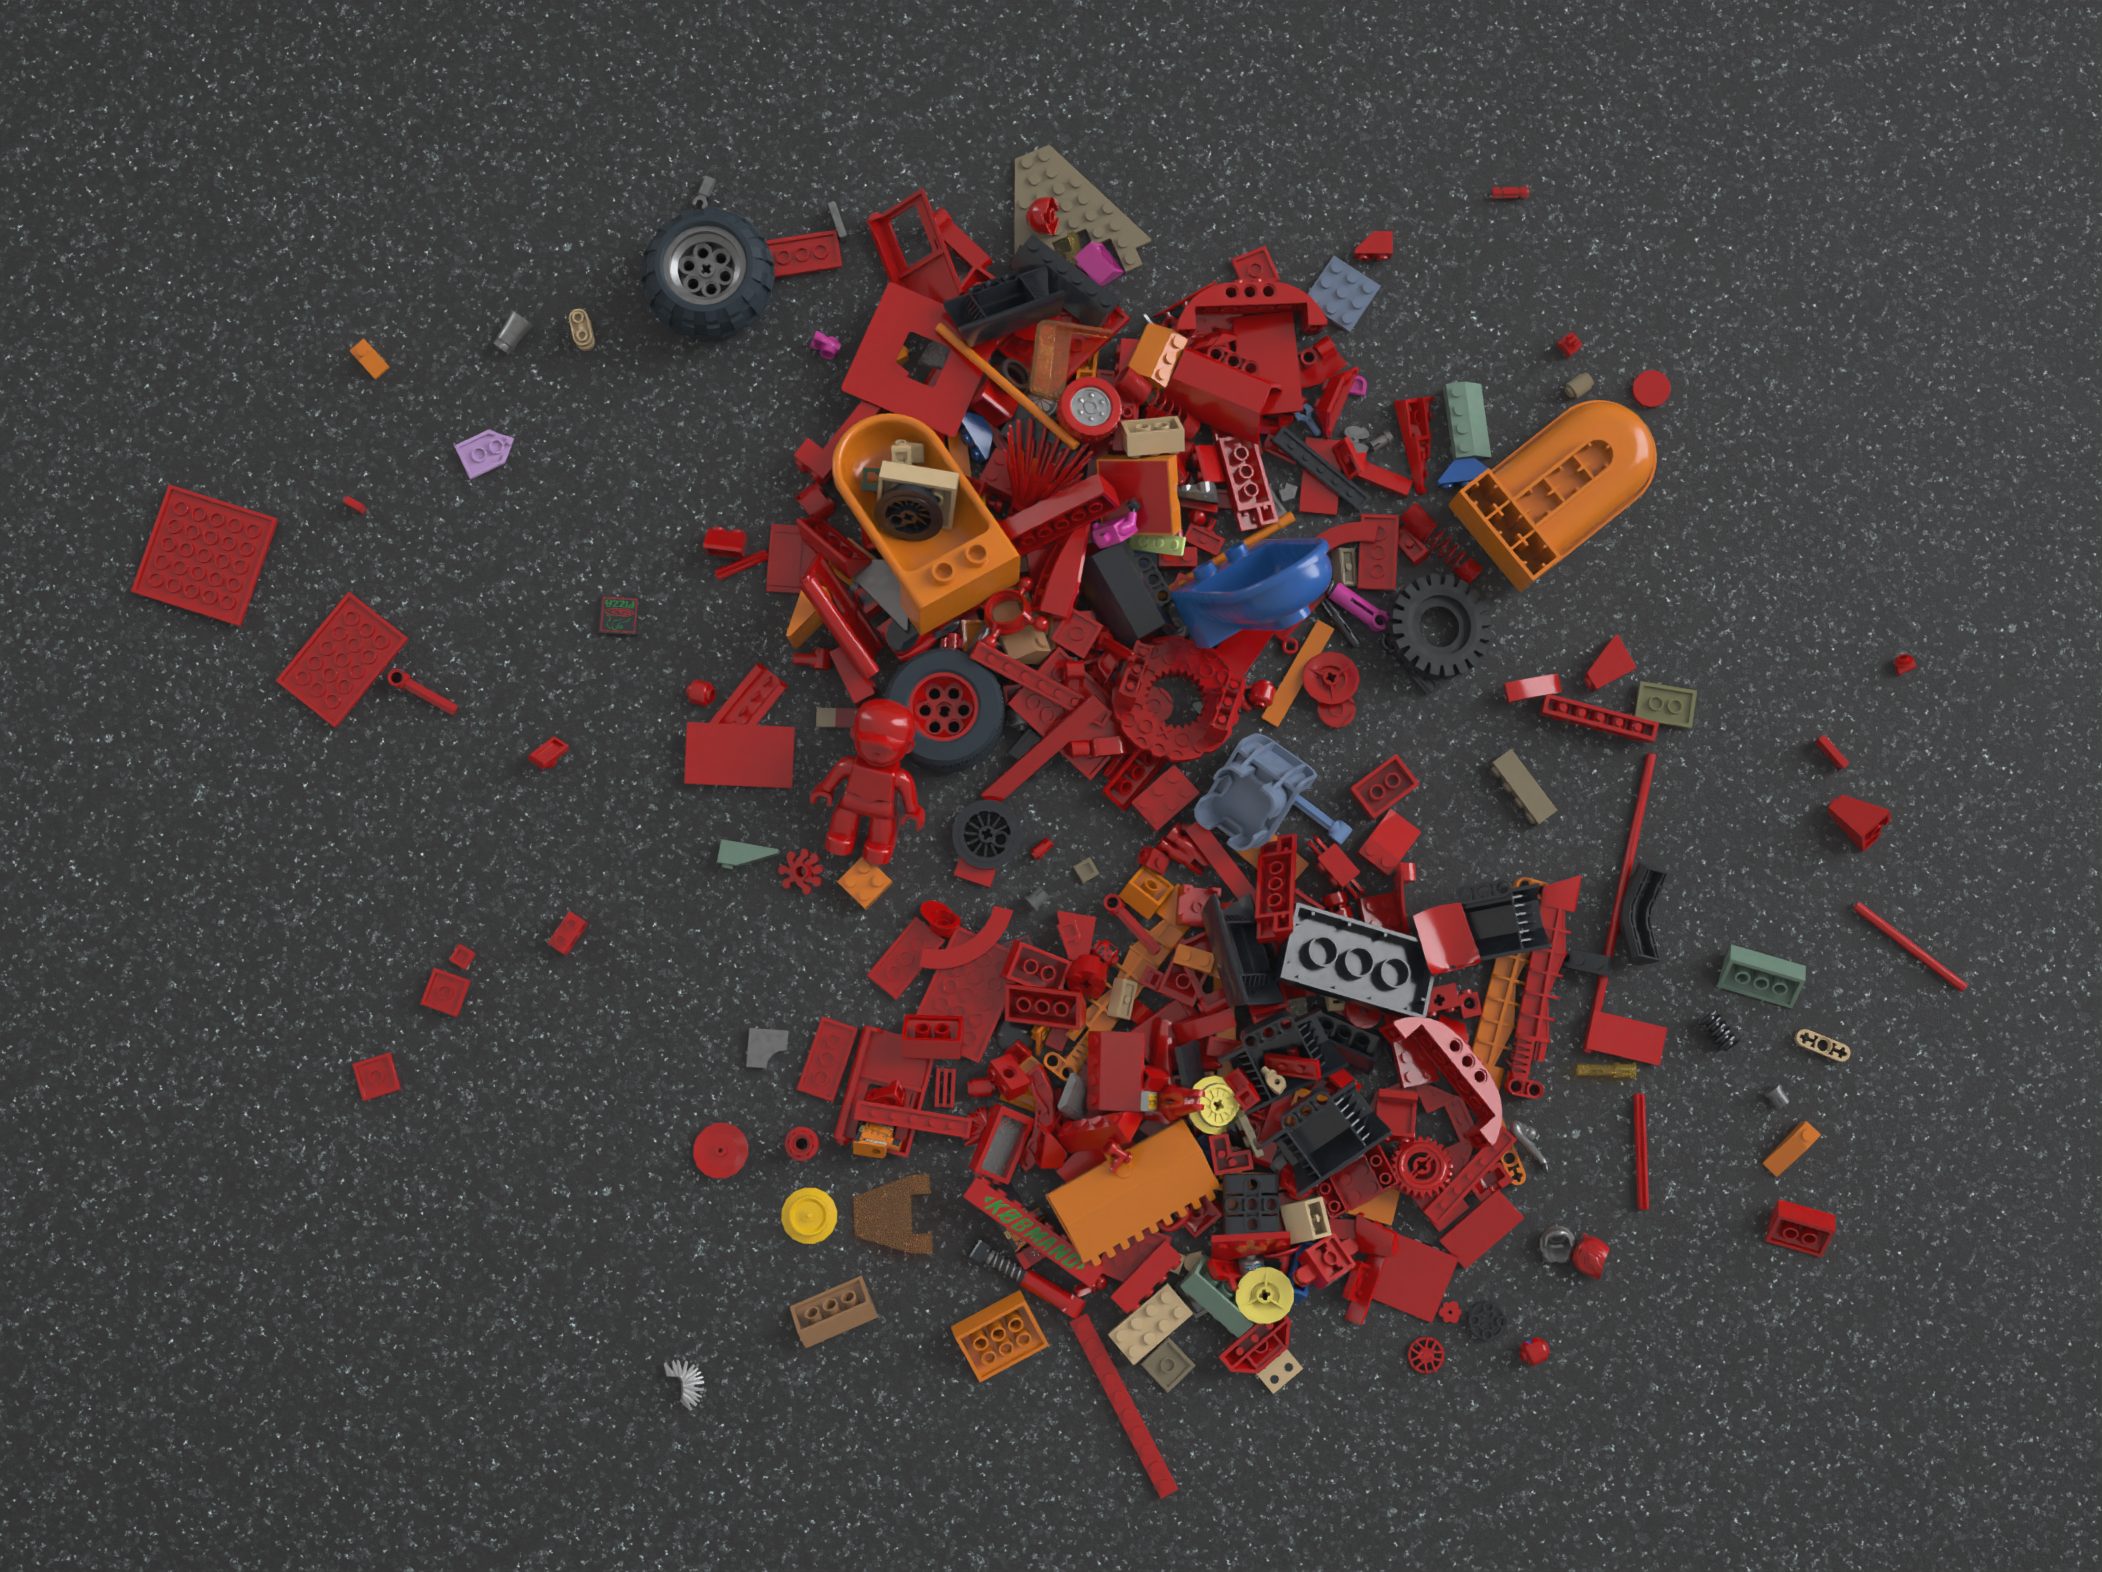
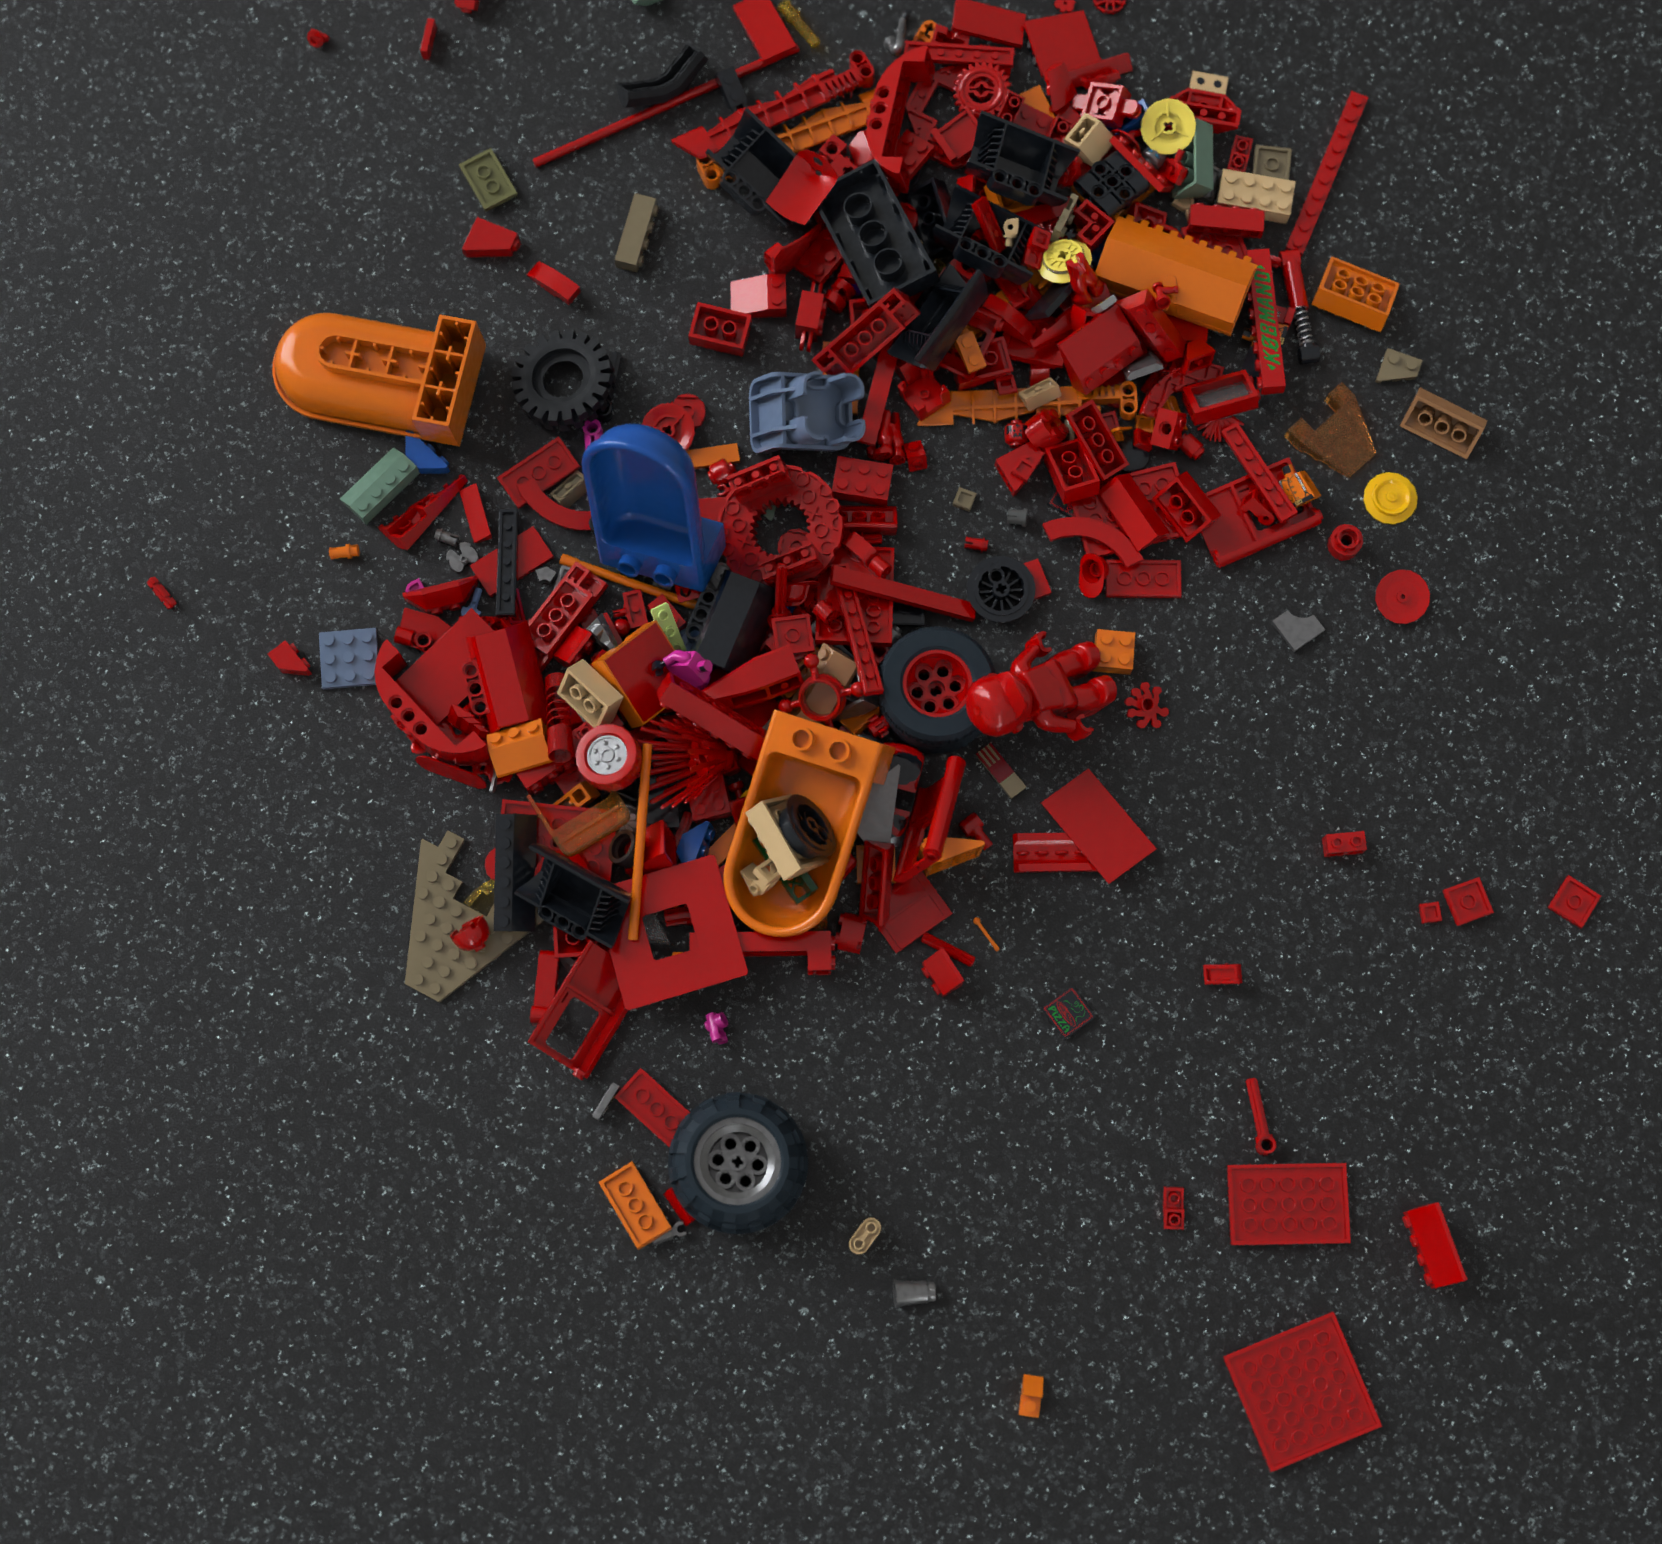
camera: 130 degrees left, 5 degrees down
red tile [343,496,366,515] -> none
lavender tile [455,430,514,480] -> none
light grey hair [664,1360,704,1411] -> none
red head [686,680,716,706] -> none
sand green slope [717,839,780,869] -> none
red tile [796,1016,859,1102] -> none
red brick [829,647,878,708] -> none
red tile [935,1068,956,1108] -> none
dark pink slope [1074,242,1124,287] -> none
red axle [1104,894,1161,955] -> none
orange slope [1119,866,1175,920] -> none
red tile [1231,246,1280,282] -> none
medium blue axle [1293,795,1352,845] -> none
red slope [1332,437,1367,480] -> none
red slope [1398,525,1430,567] -> none
red piece [1400,502,1483,584] -> none
red brick [1539,694,1659,744] -> none
red piece [1556,332,1583,358] -> none
dark tan brick [1565,372,1594,399] -> none
red tile [1632,370,1671,408] -> none
none -> orange pin [329,544,360,560]
none -> orange tile [598,1162,672,1250]
none -> orange hinge [973,917,1000,952]
none -> red slope [1098,473,1170,552]
none -> red slope [1163,1187,1184,1229]
none -> red slope [1227,135,1253,172]
none -> dark tan wing [1375,348,1423,383]
none -> red slope [1402,1202,1467,1288]

